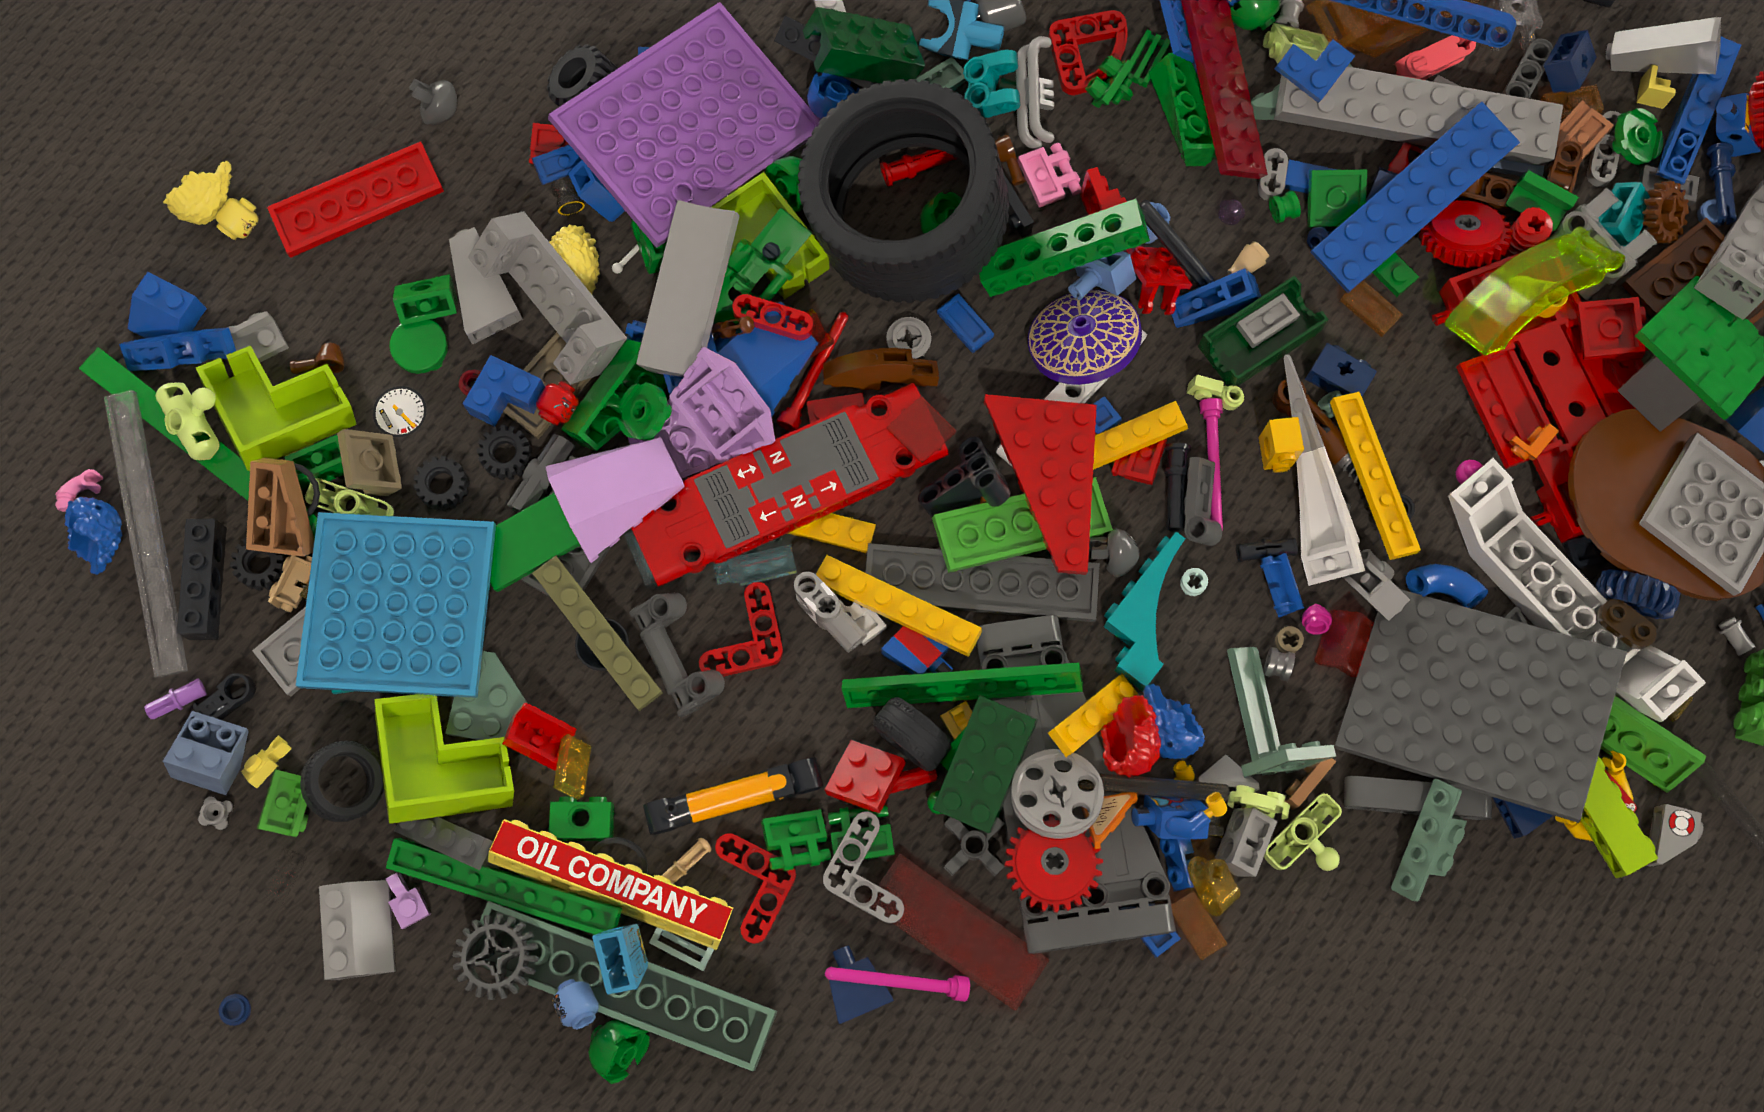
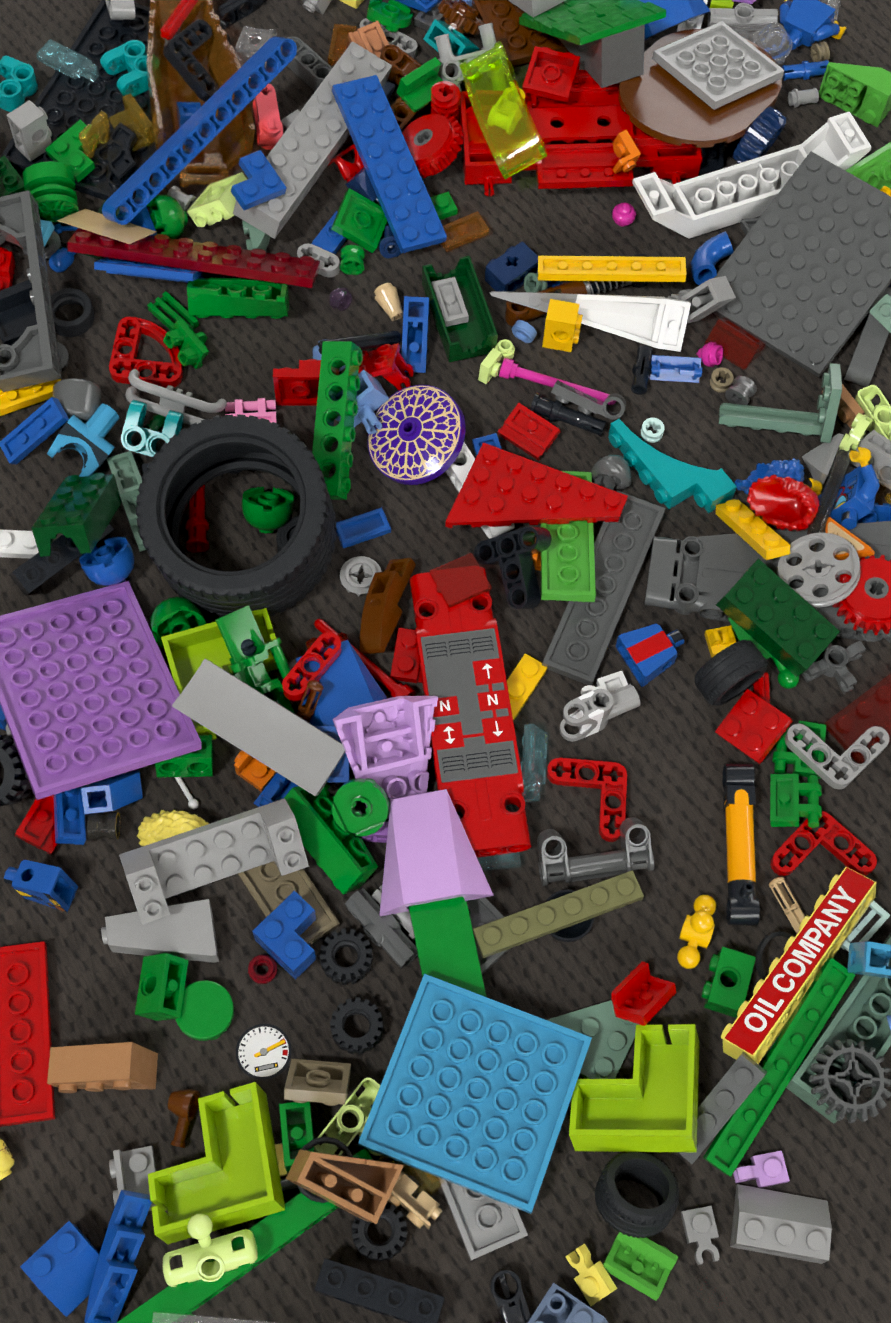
camera: 75 degrees left, 10 degrees down
red head [536,381,579,426] -> none
clear yellow plate [553,734,591,800] -> none
yellow plate [813,555,982,657] -> none
green plate [841,663,1083,708] -> none
yellow plate [1093,401,1188,470] -> none
dark blue brick [1544,30,1597,93] -> none
dark brown plate [1597,599,1657,650] -> none
none -> blue torso [4,860,78,912]
none -> medium nougat wedge [47,1042,158,1093]
none -> medium blue tile [512,320,537,343]
none -> yellow piece [677,895,716,969]
none -> light grey plate [681,1206,719,1265]

